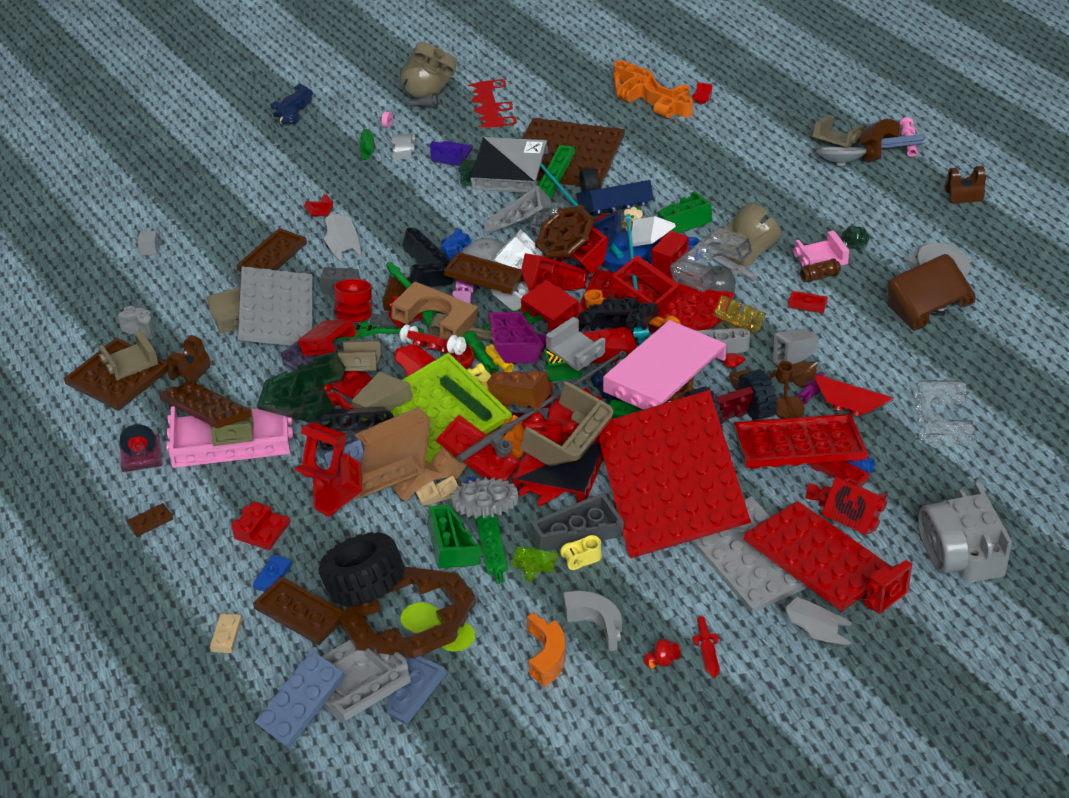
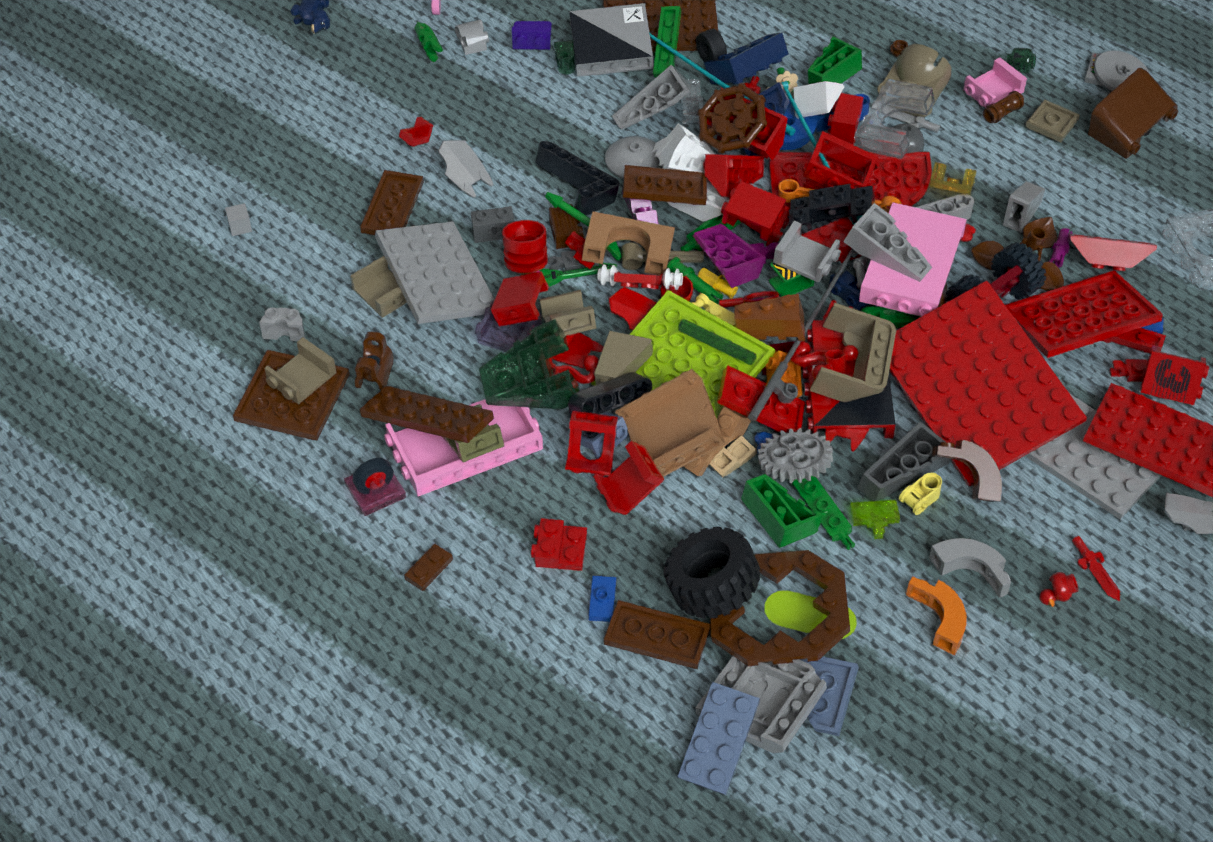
camera: 20 degrees left, 10 degrees up
tan plate [210,614,242,653] -> none
blue hips [440,229,471,260] -> none
red plate [788,291,828,313] -> none
none -> light grey wedge [843,203,932,282]
none -> arch [932,440,1002,502]
none -> dark tan plate [1026,100,1080,142]

